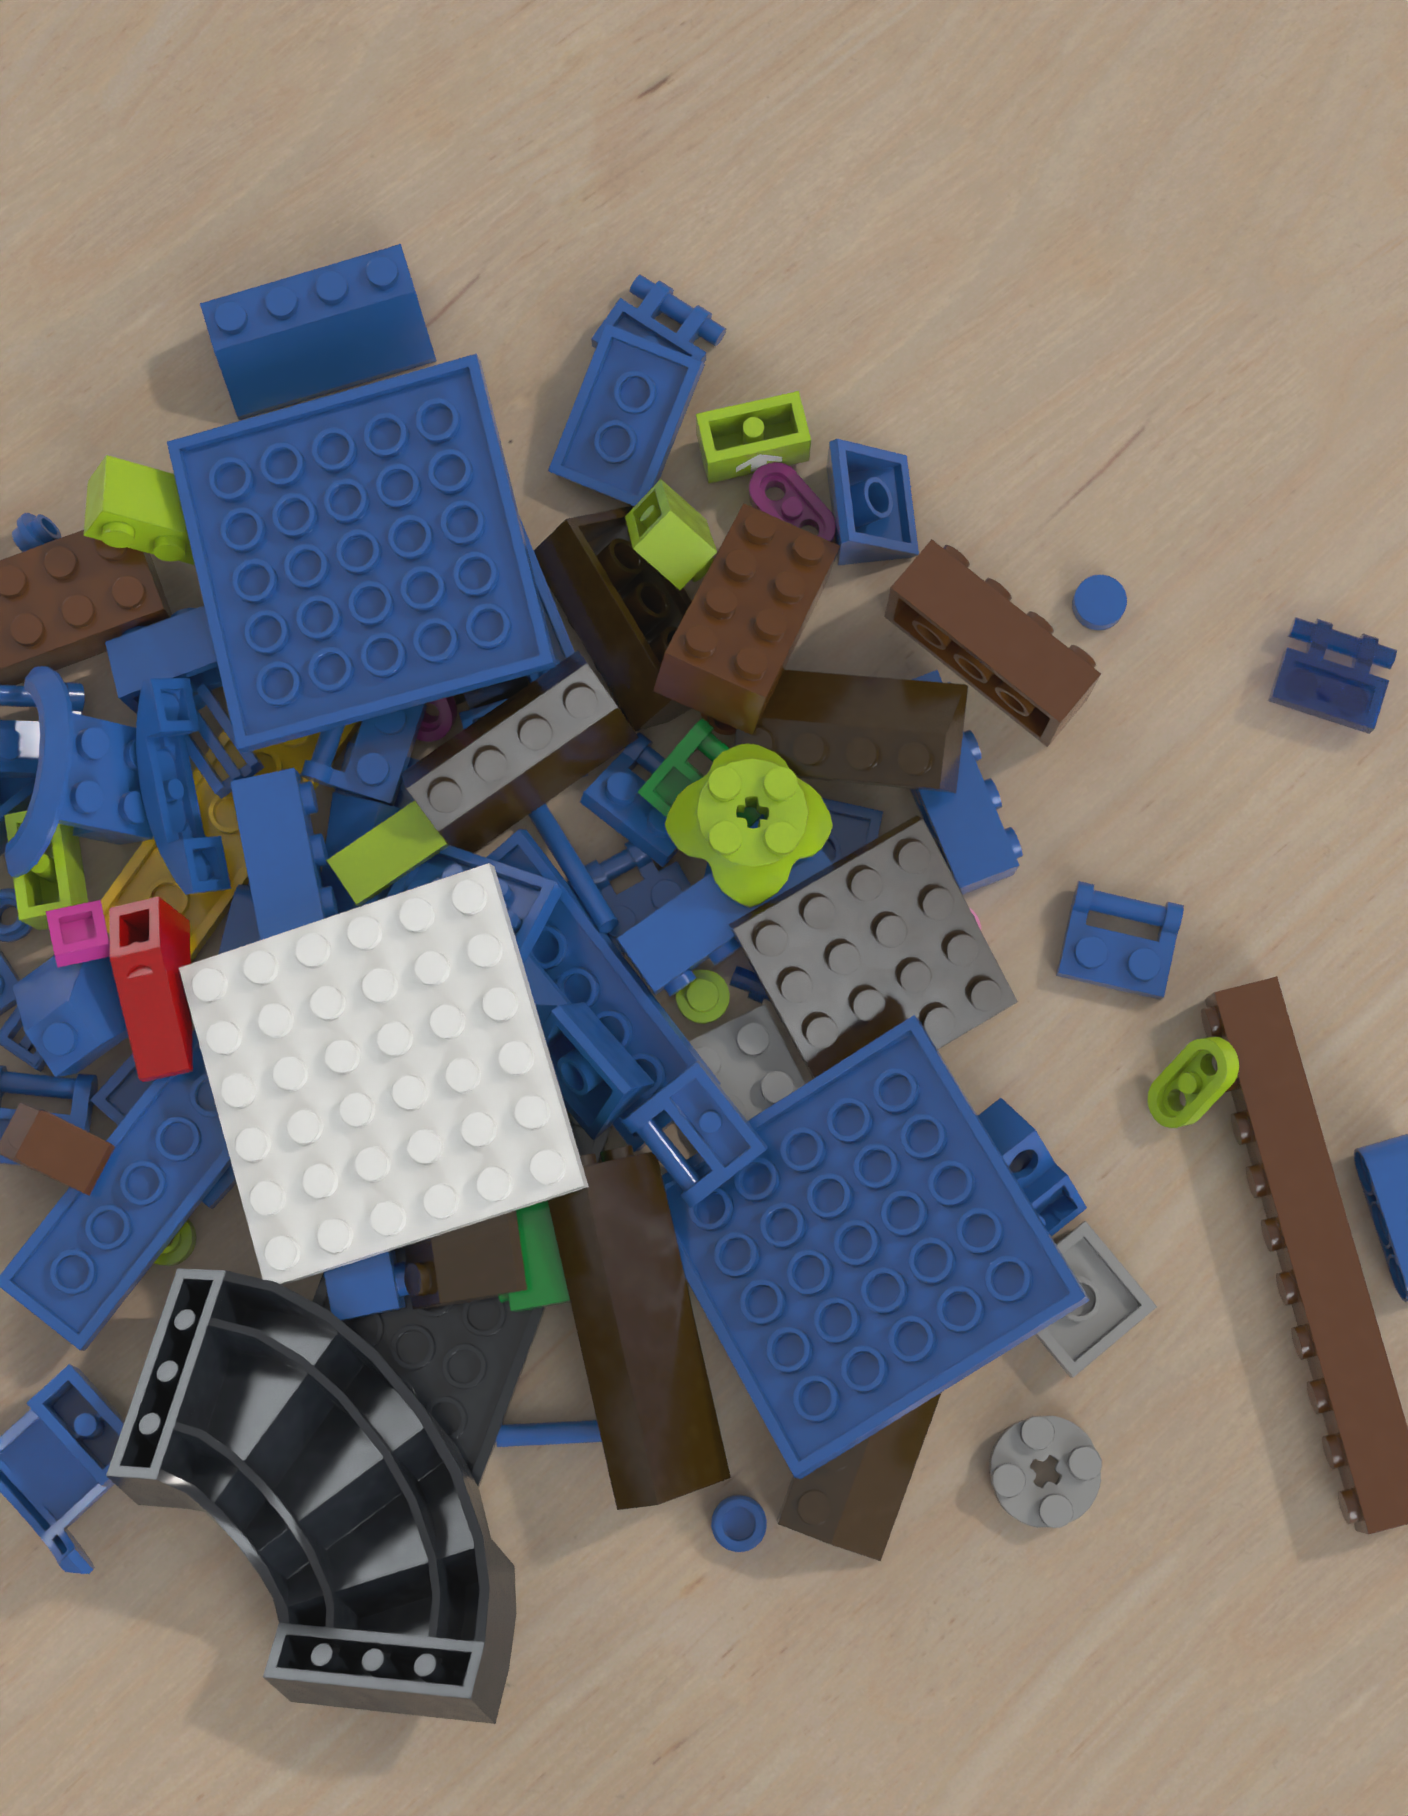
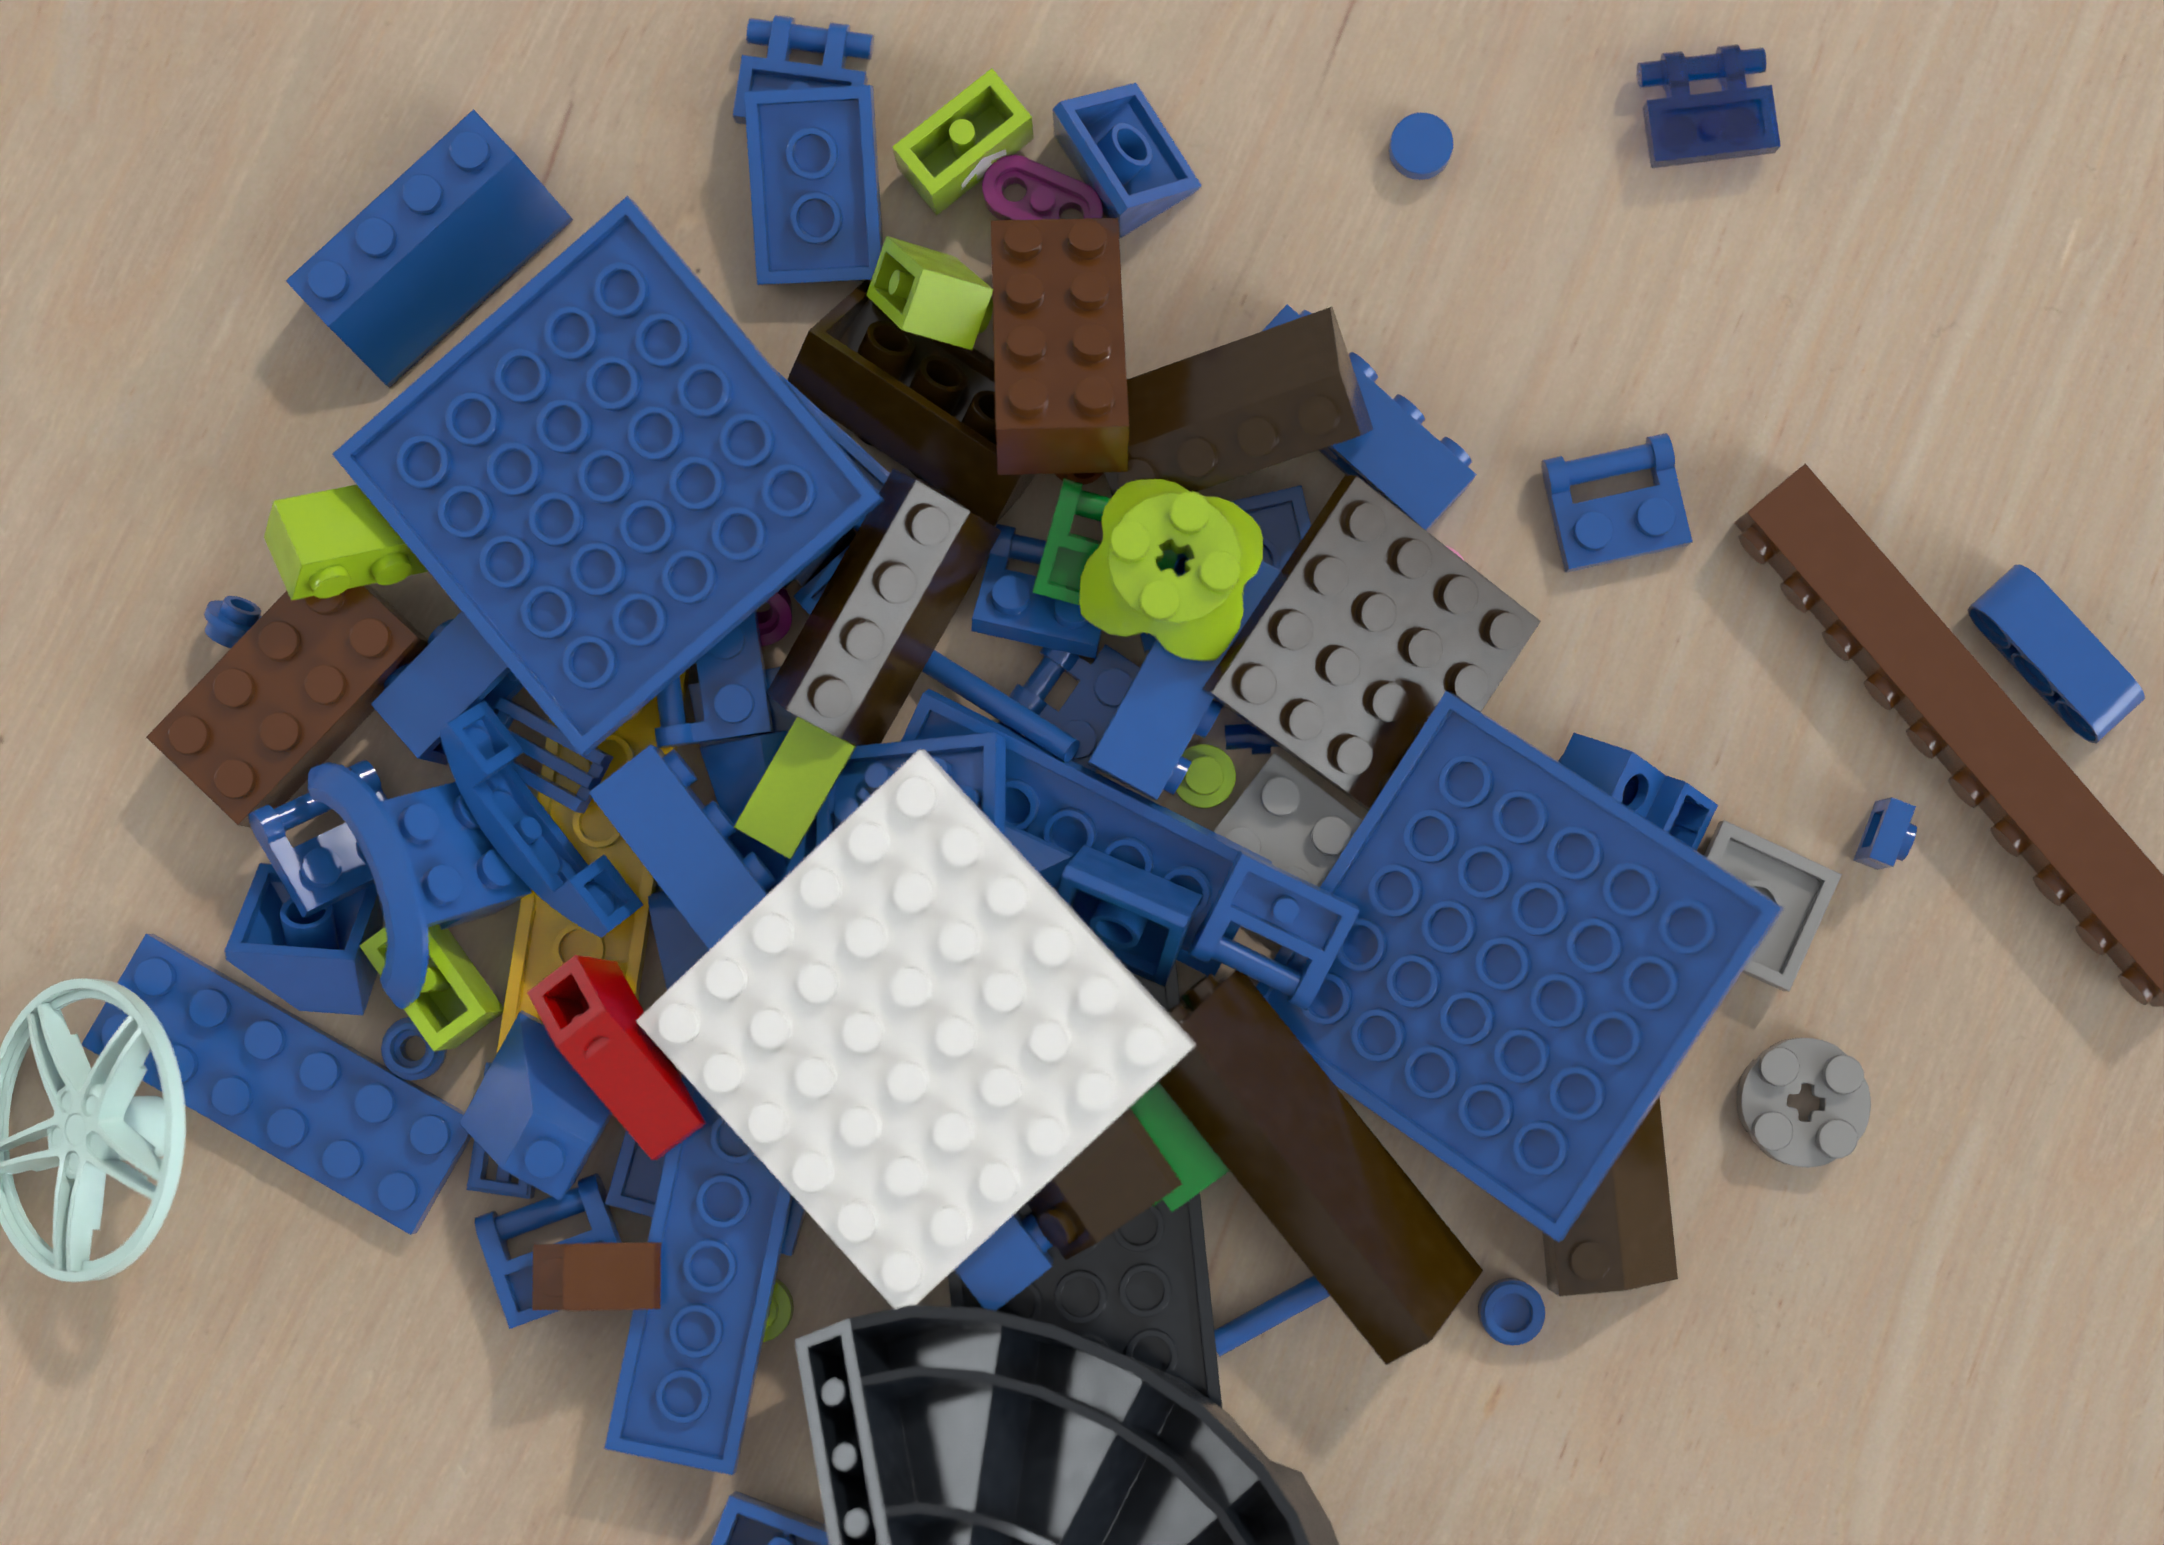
camera: 20 degrees left, 5 degrees up
dark pink plate [46,900,110,967] -> none
reddish brown brick [884,539,1101,747] -> none
lime plate [1148,1037,1239,1128] -> none
none -> blue plate [1853,797,1917,870]

